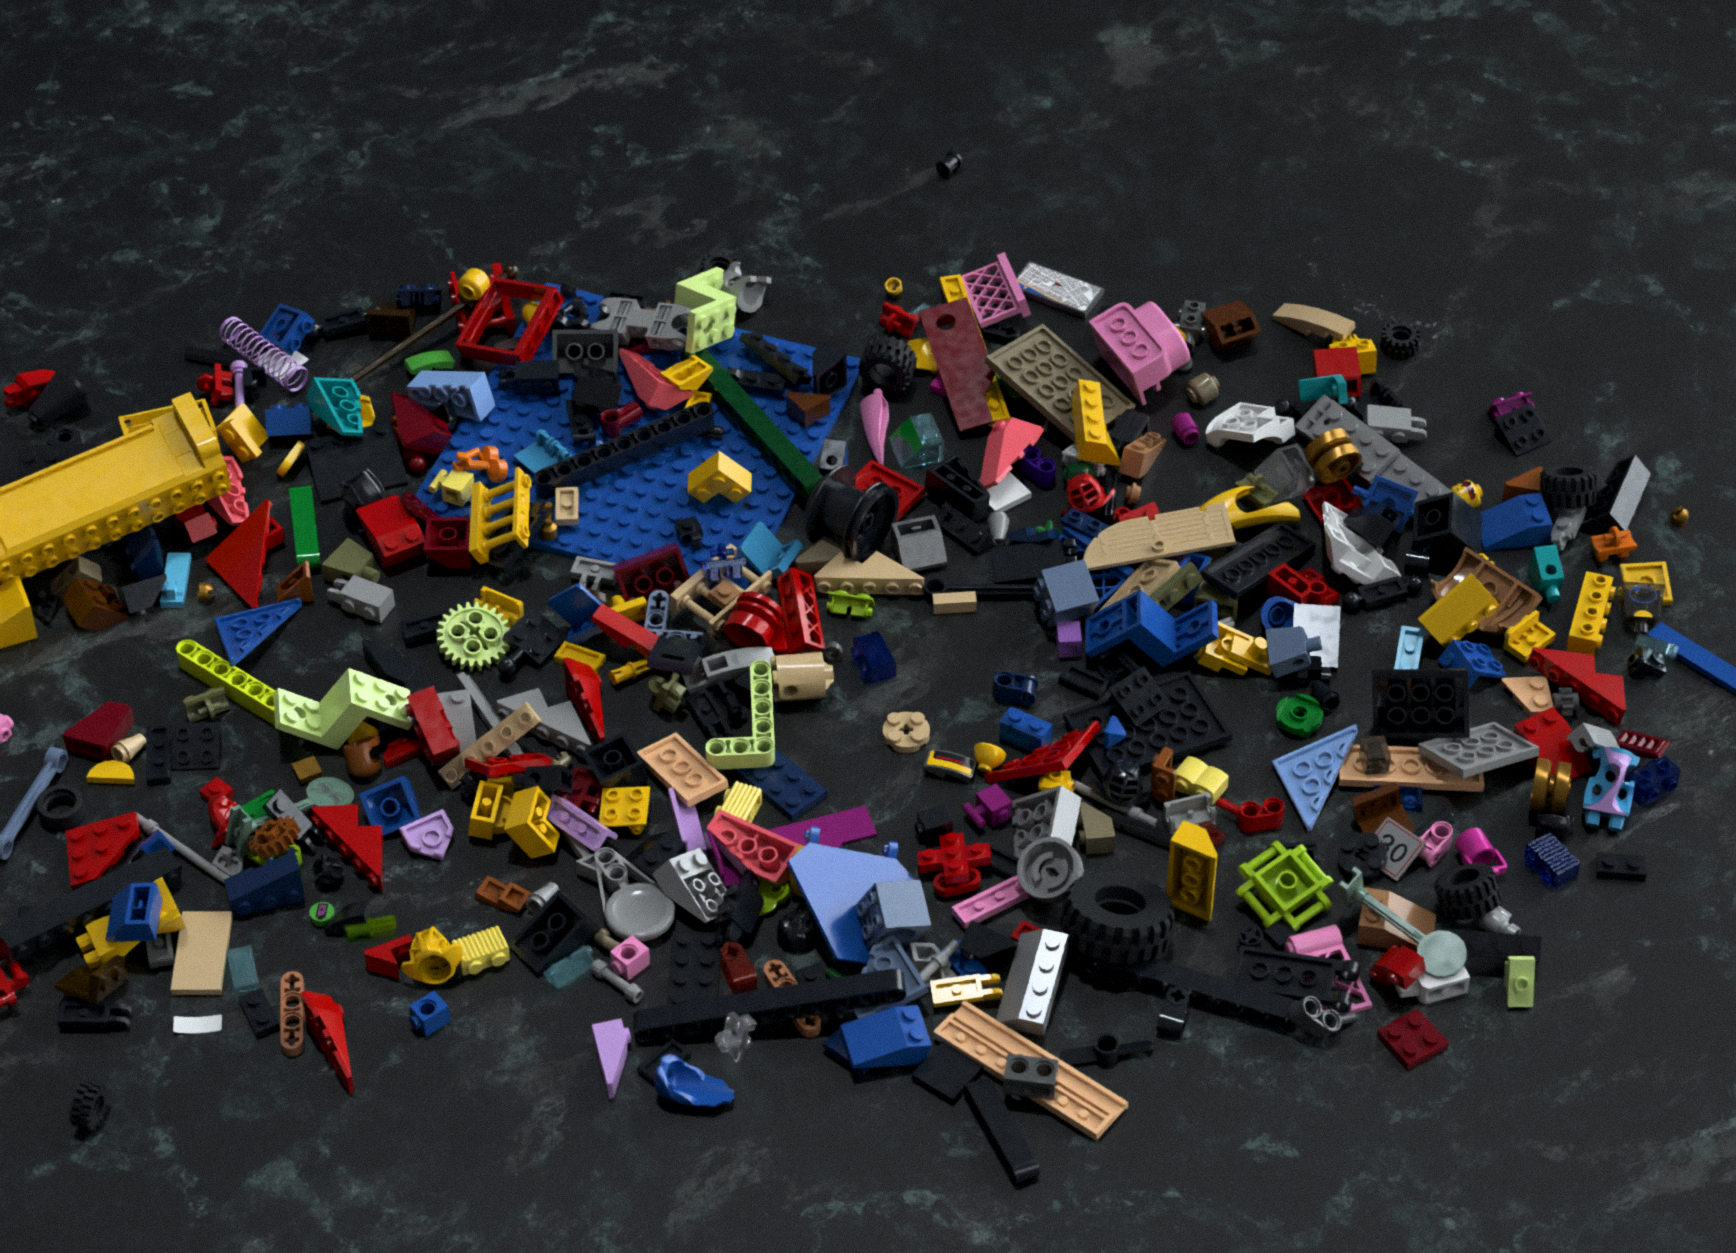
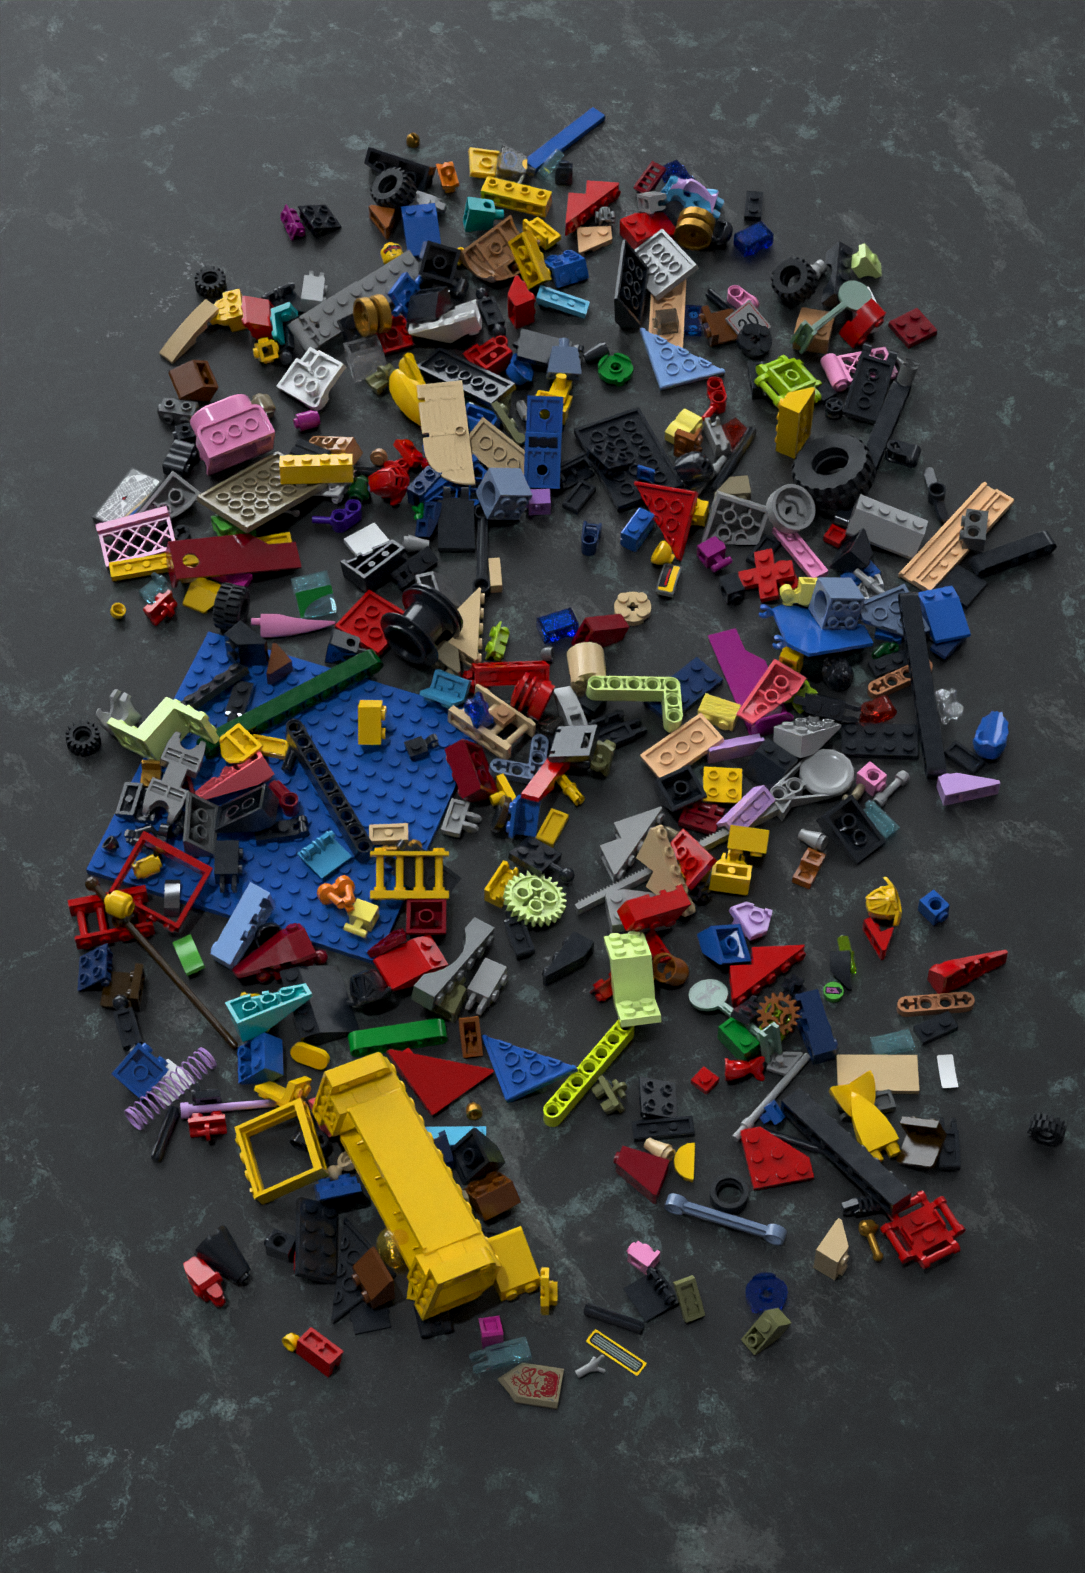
camera: 90 degrees left, 10 degrees up
blue slope [106,882,162,942] -> none
pearl gold tile [291,755,323,785] -> none
light yellow brick [452,926,510,976] -> none
black torso [514,765,573,795] -> none
red wedge [563,657,605,744] -> none
hinge [930,974,1003,1008] -> none
coral wedge [980,417,1044,490] -> none
dark pink piece [1454,828,1507,876] -> none
none -> light grey wedge [134,471,201,538]
none -> yellow brick [253,337,279,364]
none -> arch [411,917,495,1010]
none -> red slope [508,275,536,329]
none -> dark red slope [571,614,629,648]
none -> light yellow brick [779,577,817,607]

